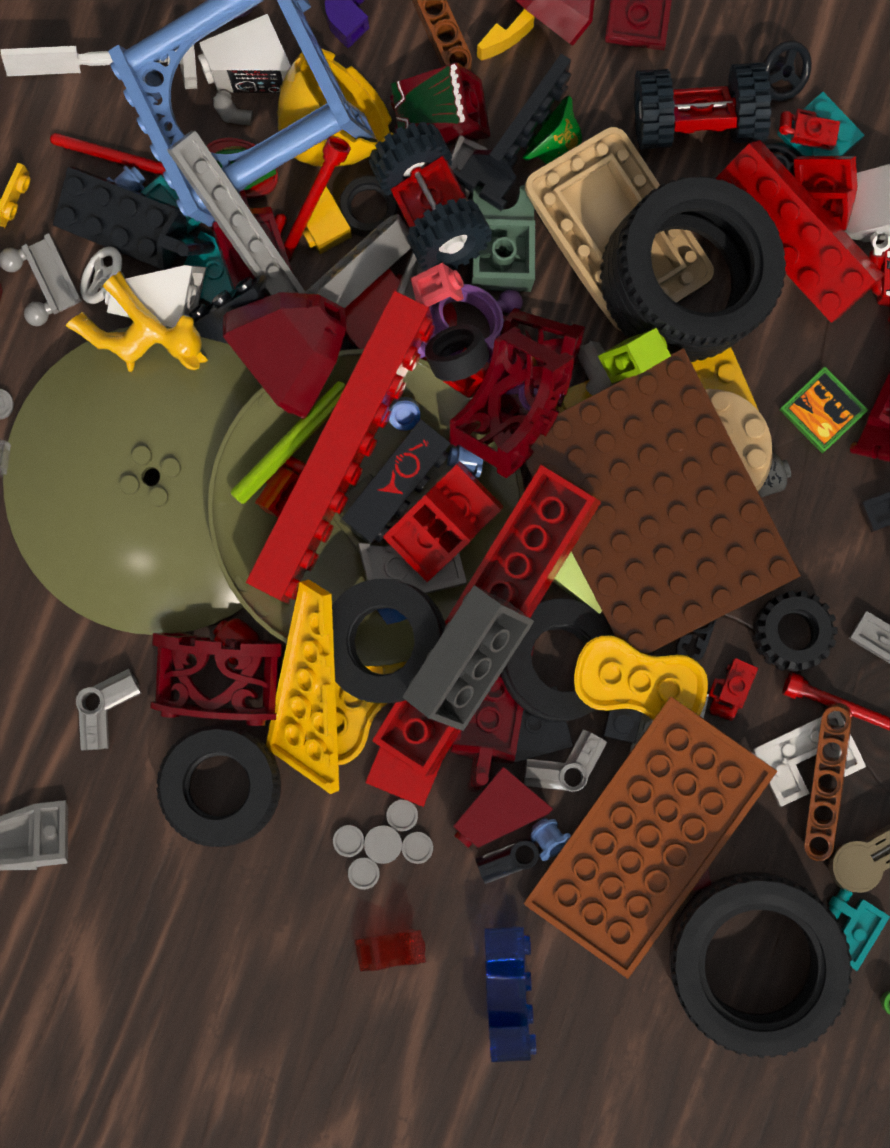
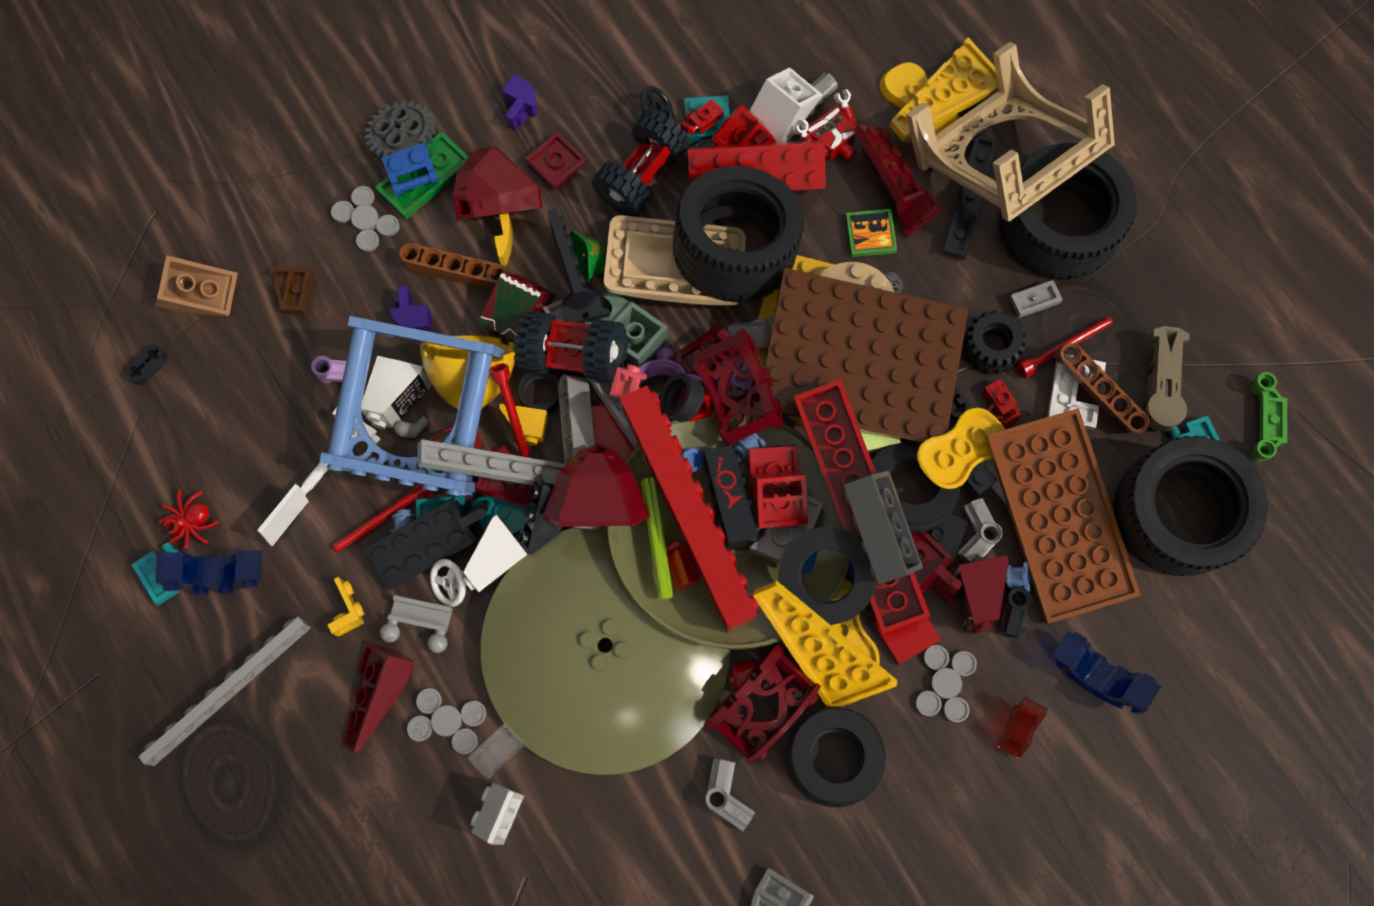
camera: 50 degrees left, 10 degrees down
yellow animal [65,271,208,372] -> none
lime brick [598,328,671,384] -> none

